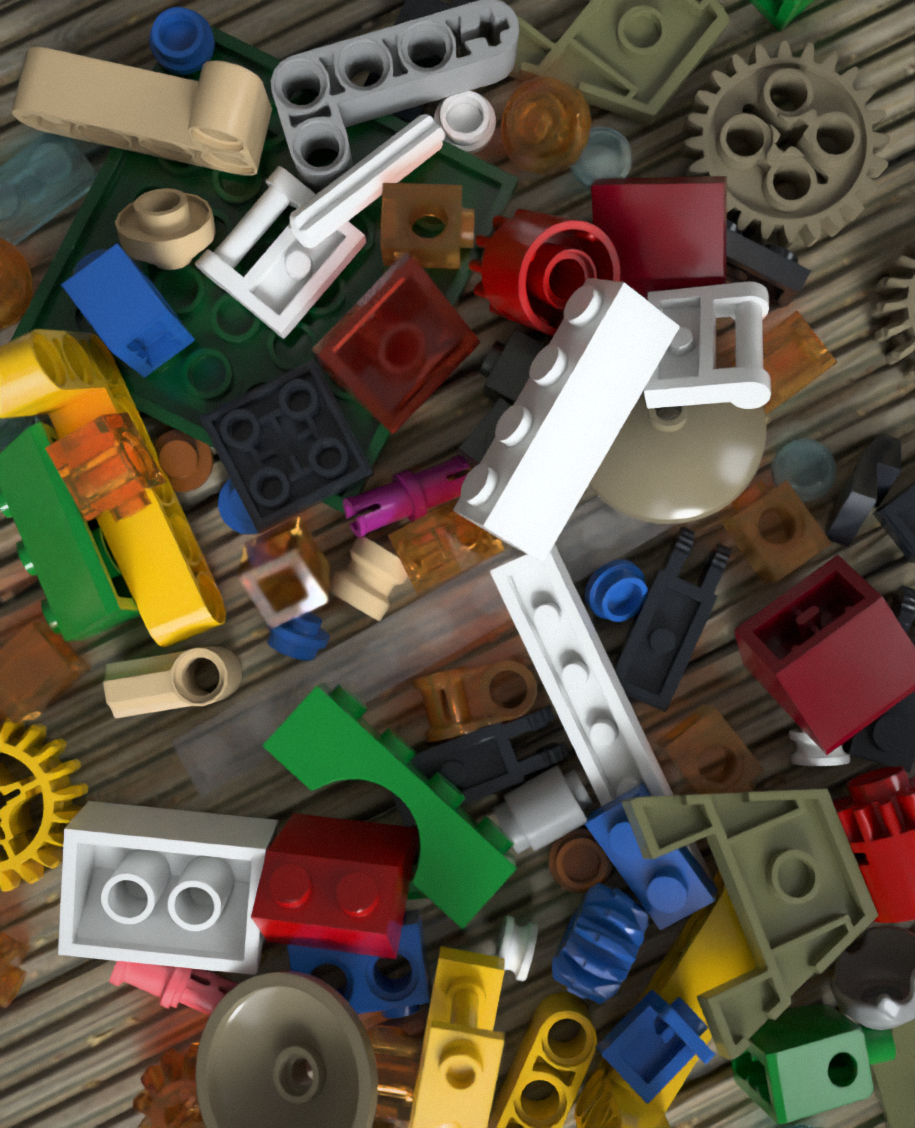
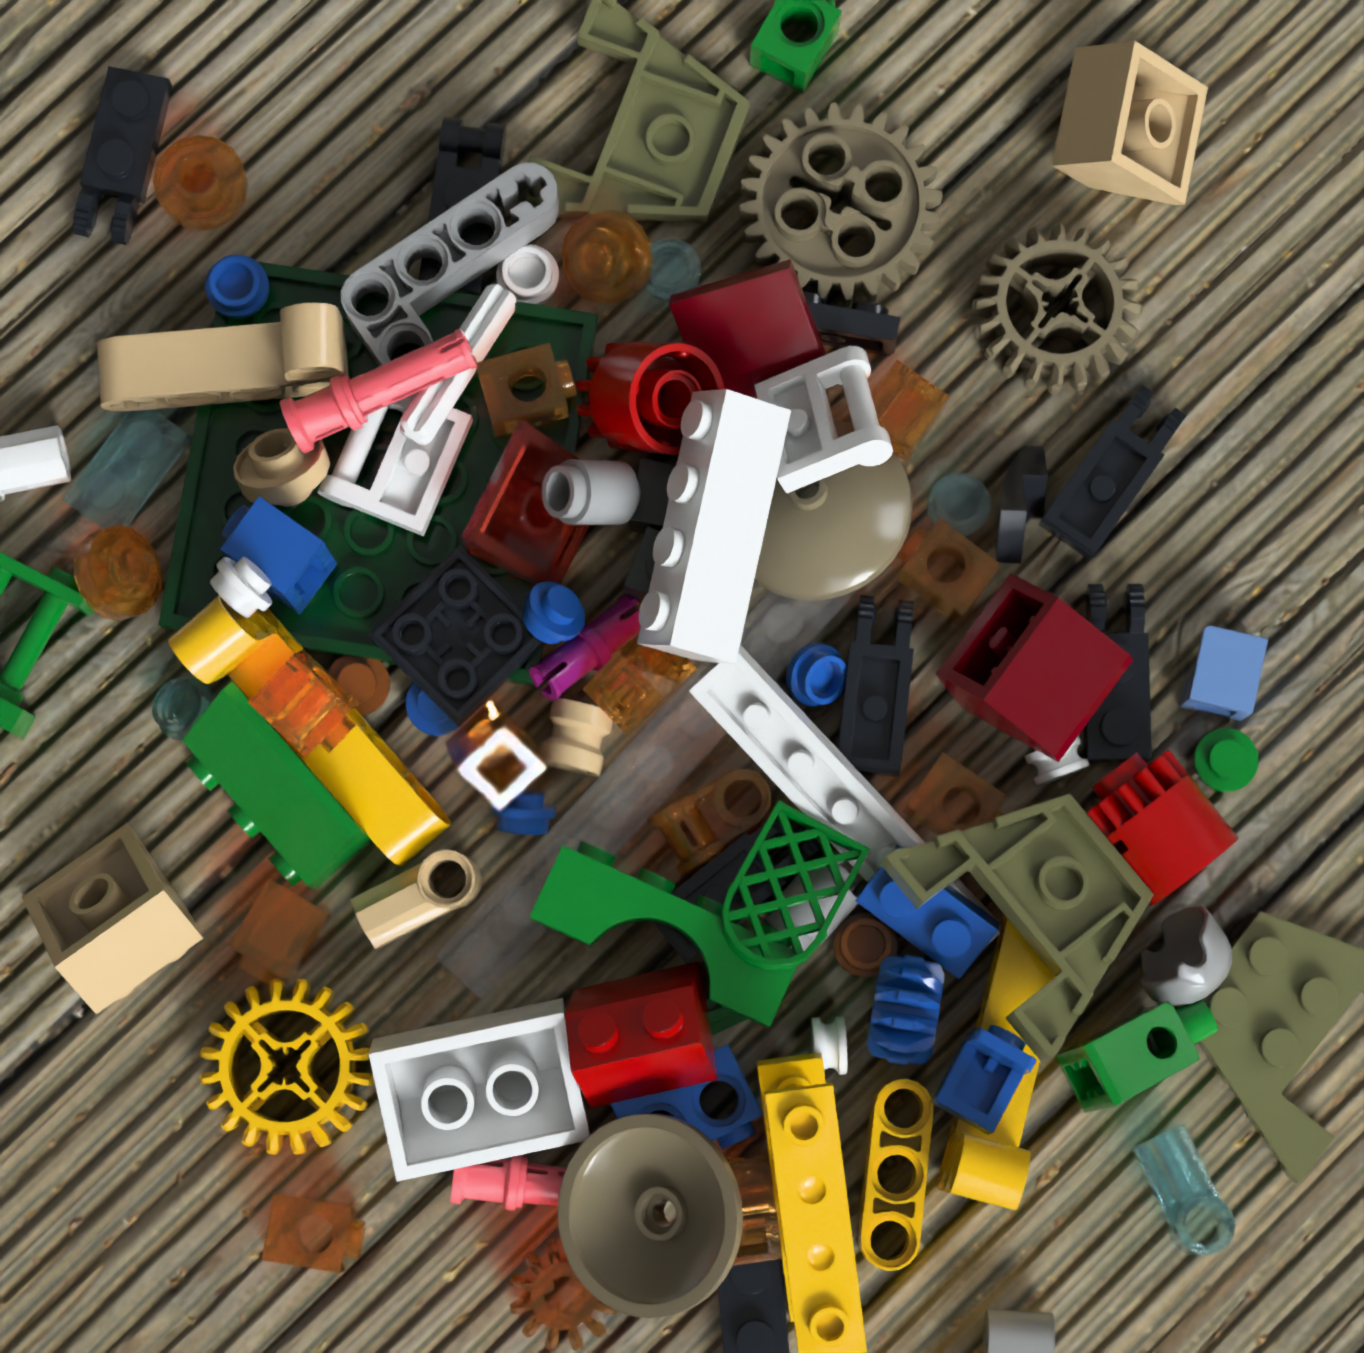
camera: 20 degrees left, 5 degrees down
none -> white plate [210,557,272,618]
none -> coral pin [280,328,478,454]
none -> blue plate [522,581,585,644]
none -> light grey brick [542,459,641,525]
none -> green window [720,800,870,970]

